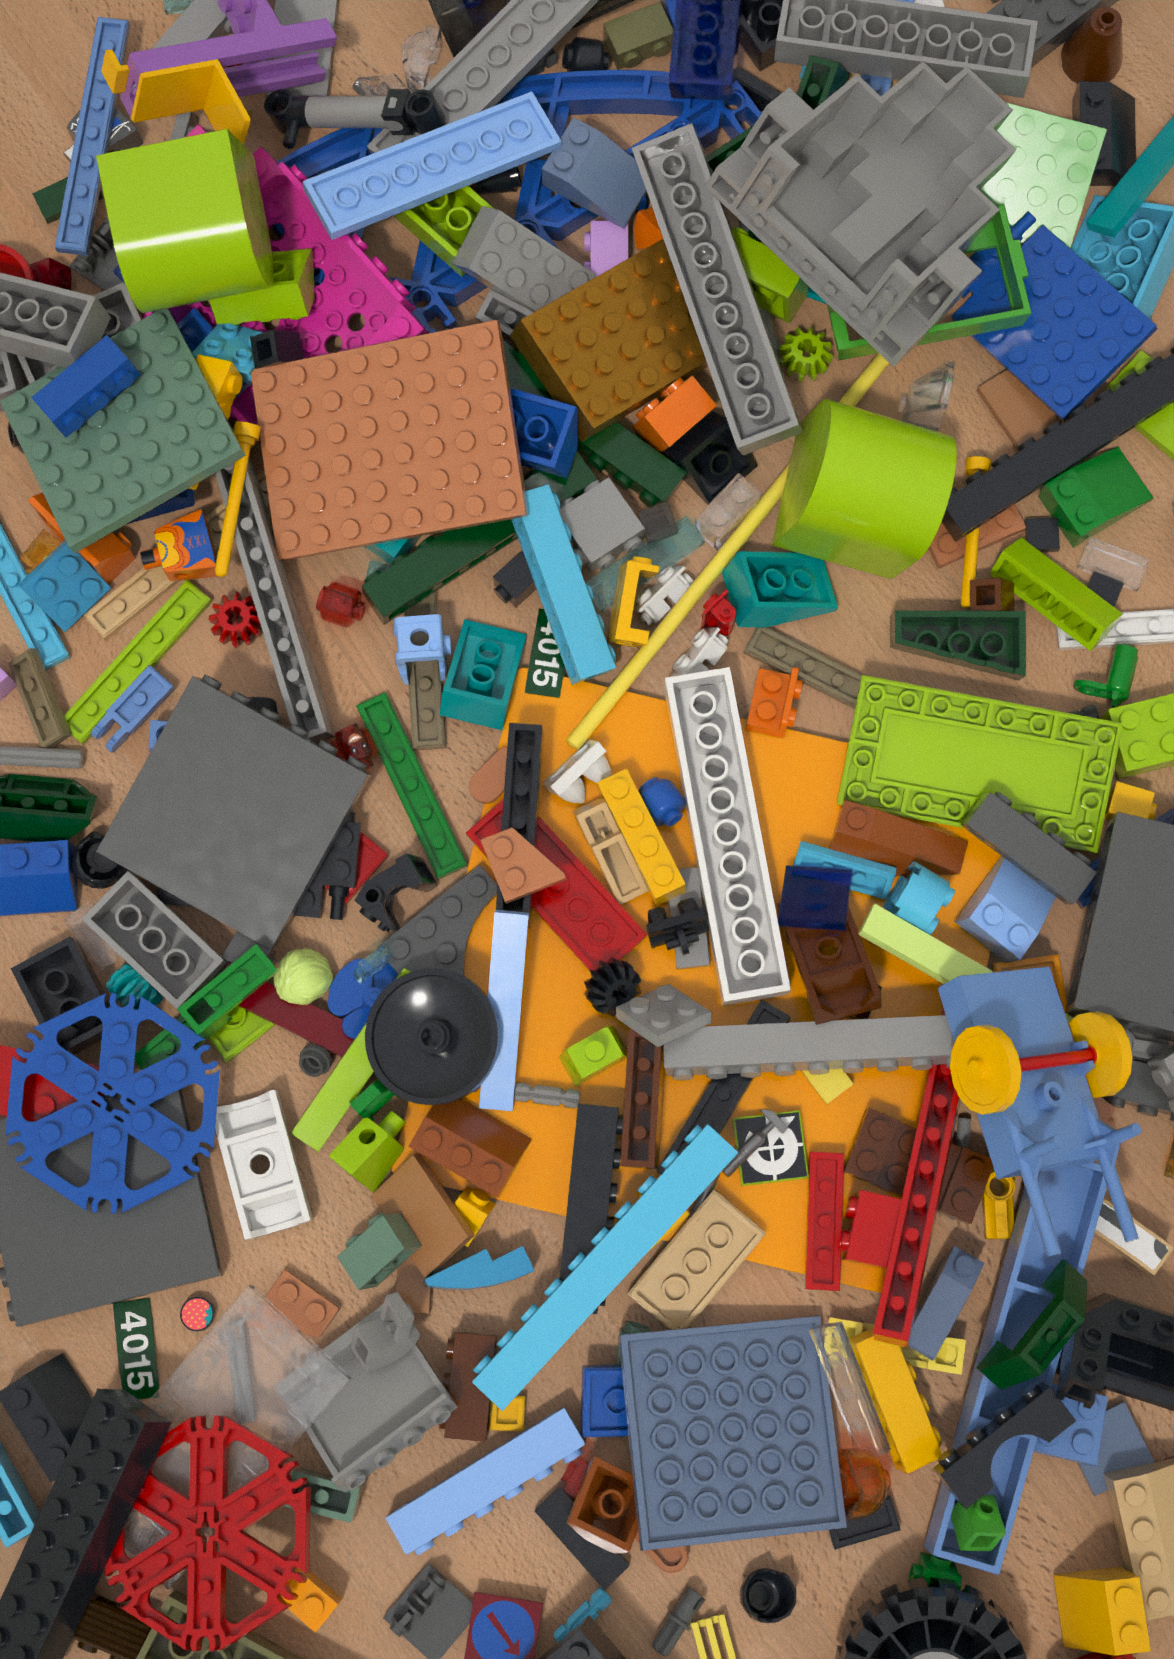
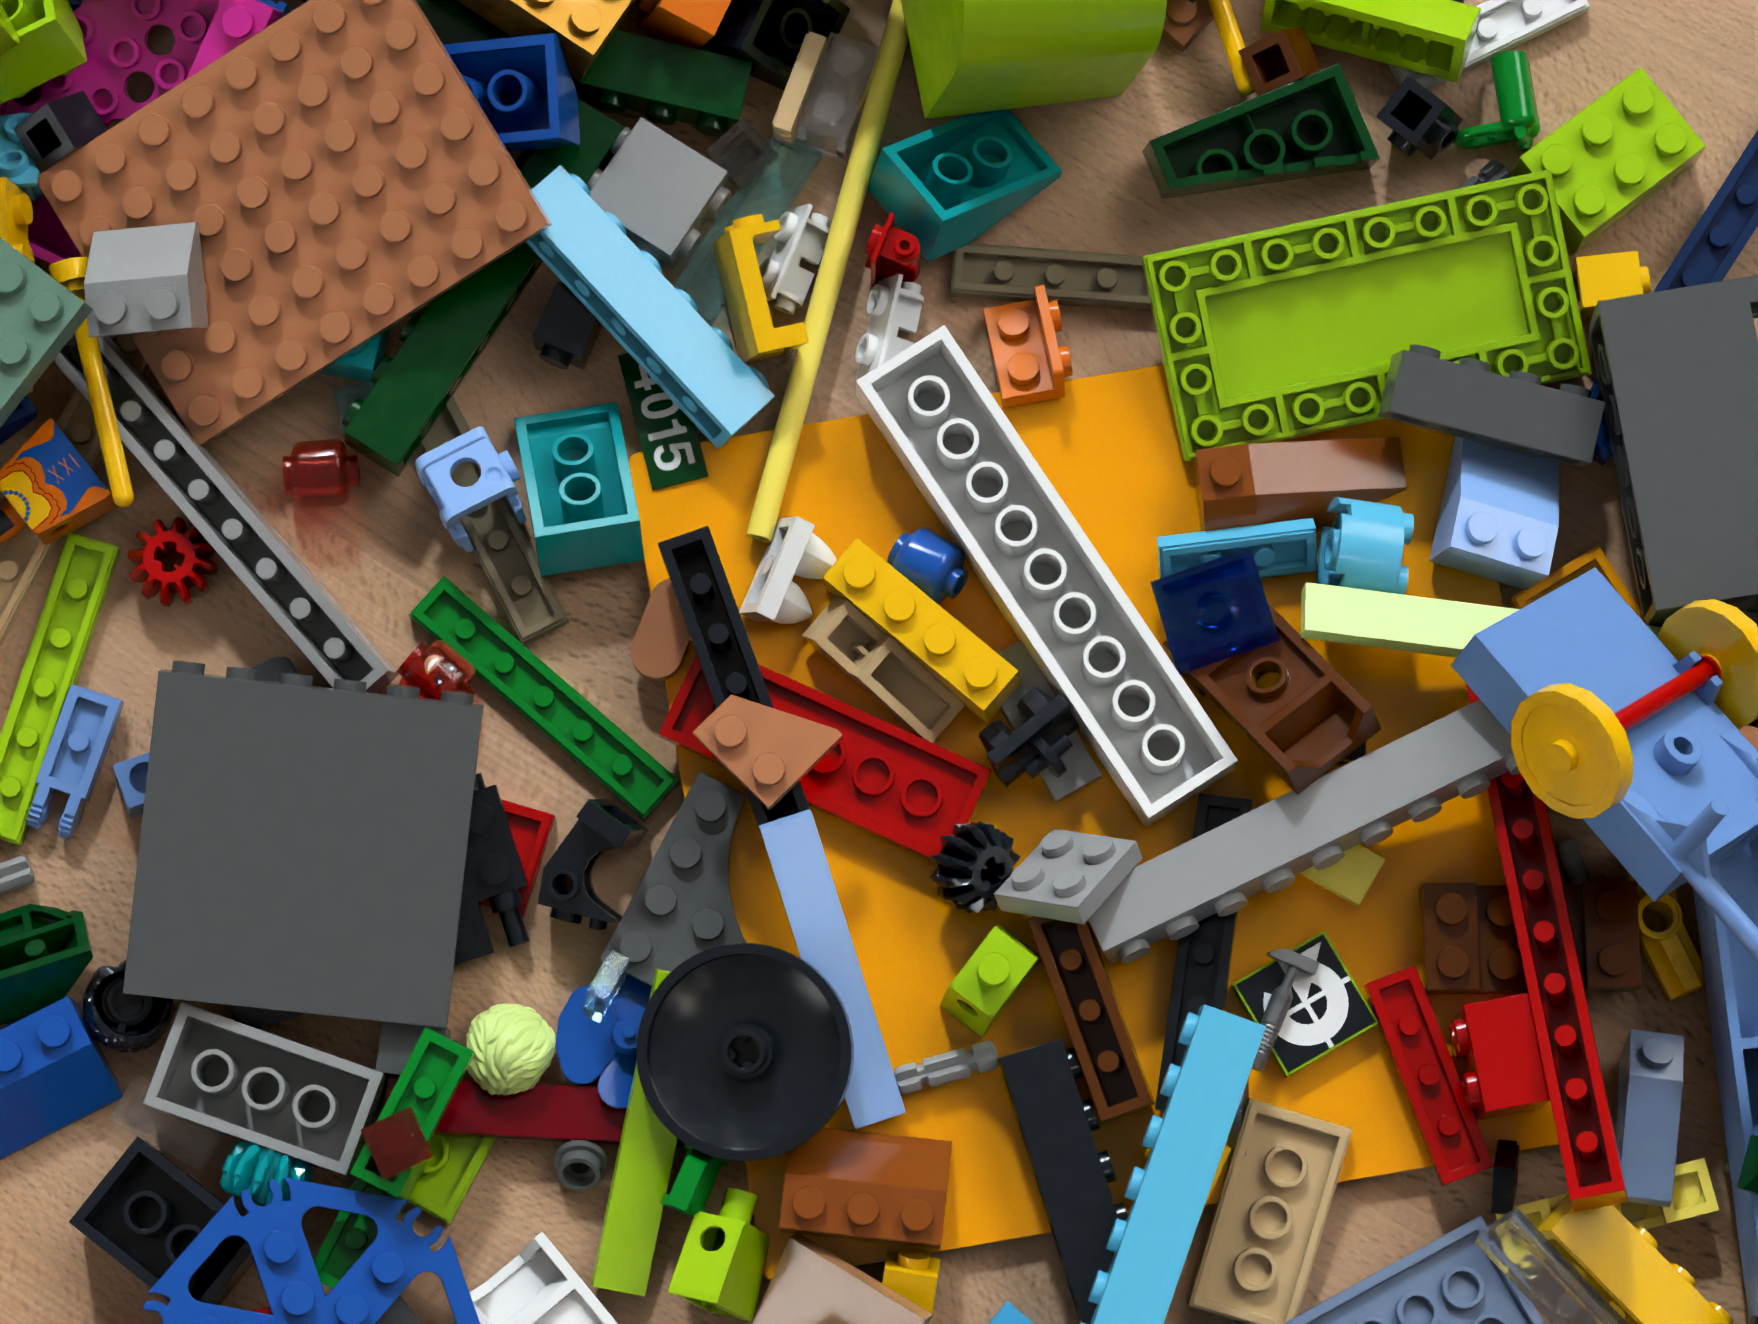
camera: 25 degrees left, 0 degrees up
none -> light grey slope [84,222,209,337]
none -> clear red plate [361,1107,435,1181]
none -> tan tile [772,31,828,145]
none -> black brick [1376,75,1463,160]
none -> black tile [1491,1139,1520,1215]

